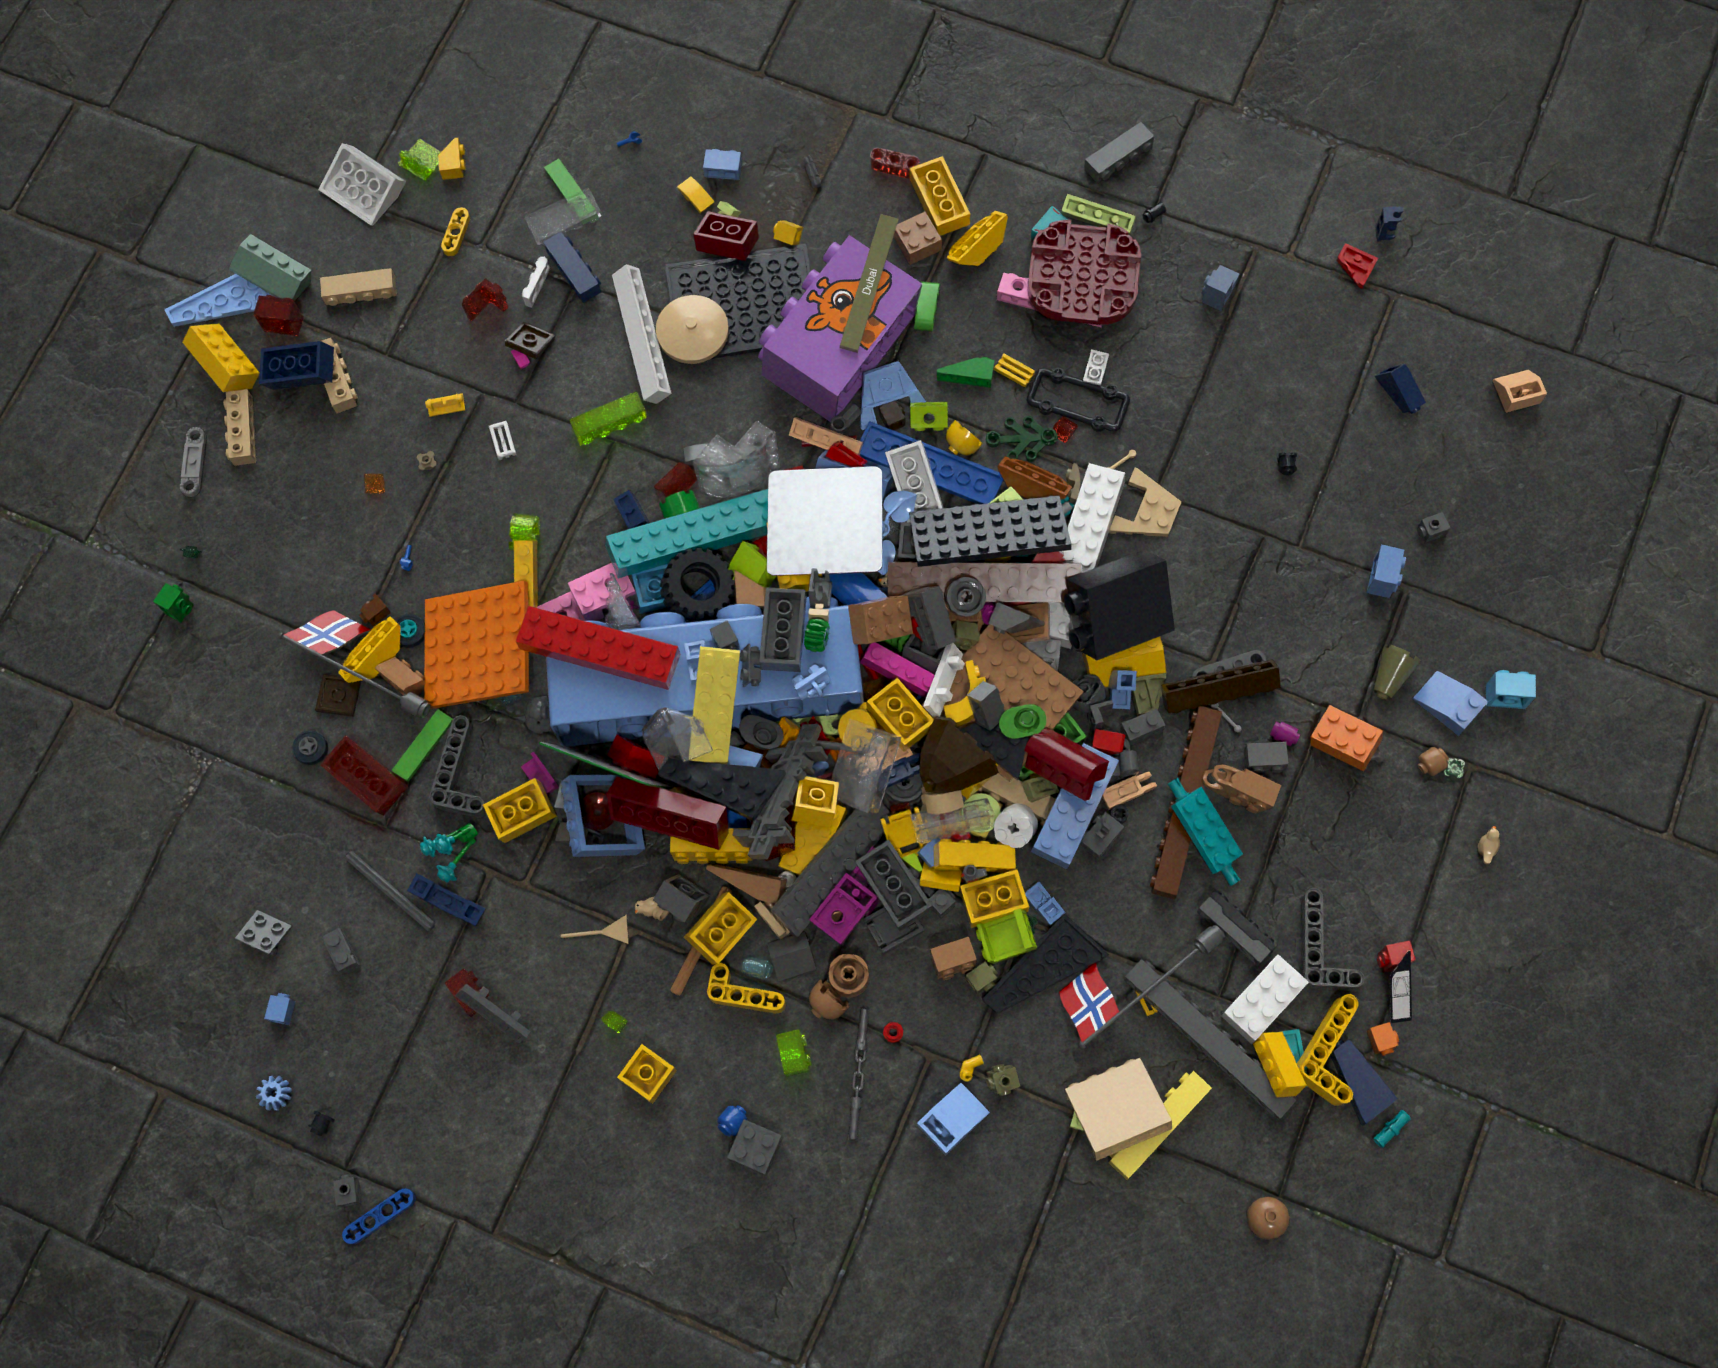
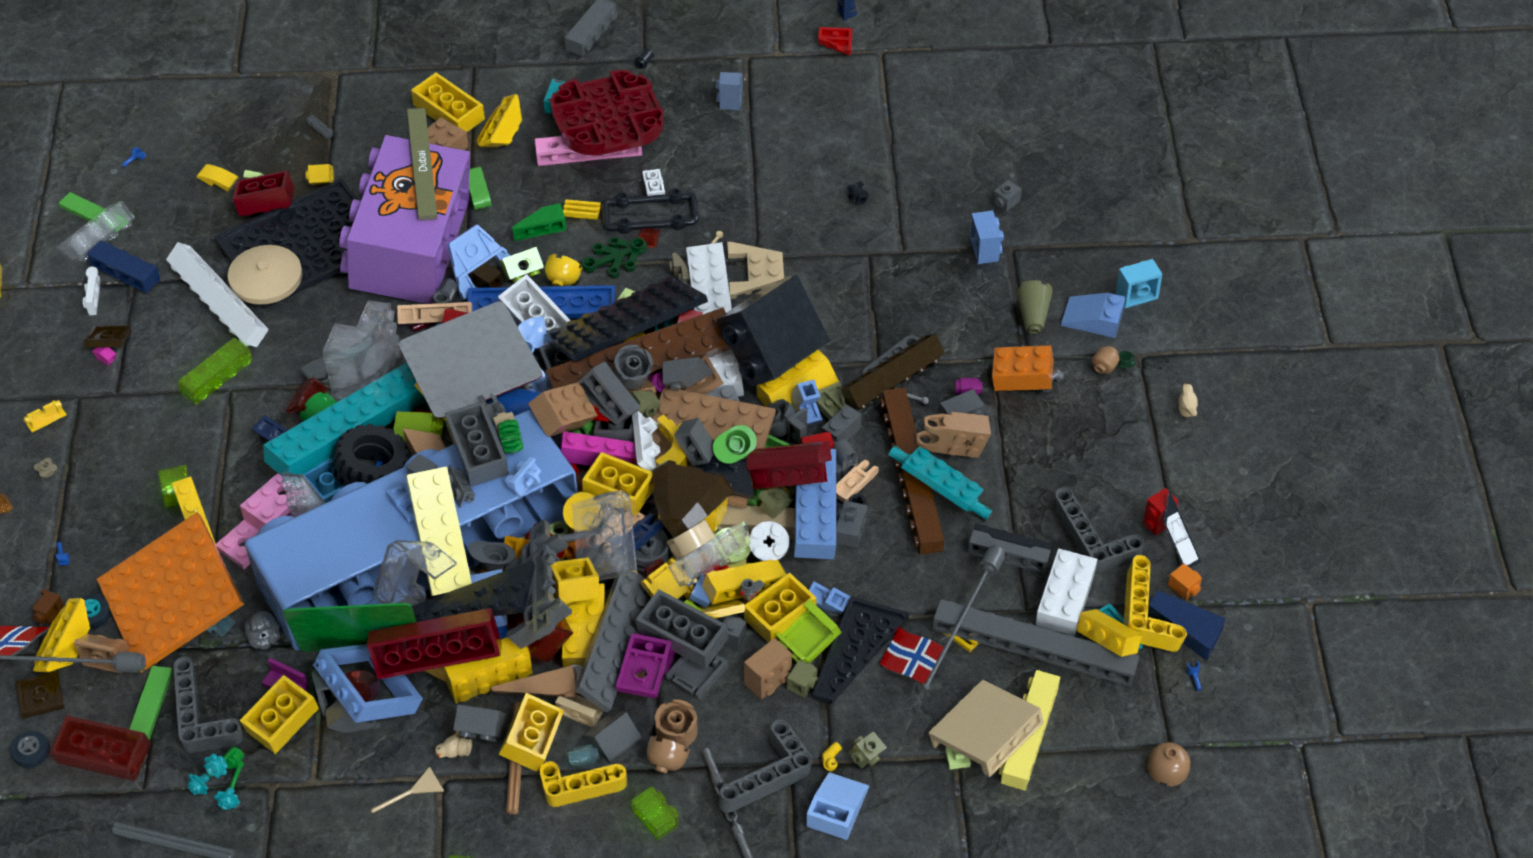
camera: 30 degrees left, 20 degrees down
dark blue slope [407,874,486,926] -> none
clear red bracket [462,278,508,321] -> none
white tile [489,421,516,460] -> none
red brick [515,606,681,690] -> none
medium blue brick [703,149,742,180] -> none
clear red beam [870,148,920,179] -> none
red plate [883,1022,903,1043] -> none
dark orange wedge [997,456,1072,500] -> none
yellowish green brick [1061,194,1136,235] -> none
teal pin [1373,1110,1411,1148] -> none
dark blue slope [1375,363,1426,414] -> none
light nougat slope [1493,370,1547,413] -> none
none -> dark grey beam [718,720,812,812]
none -> blue hand [1187,661,1201,691]

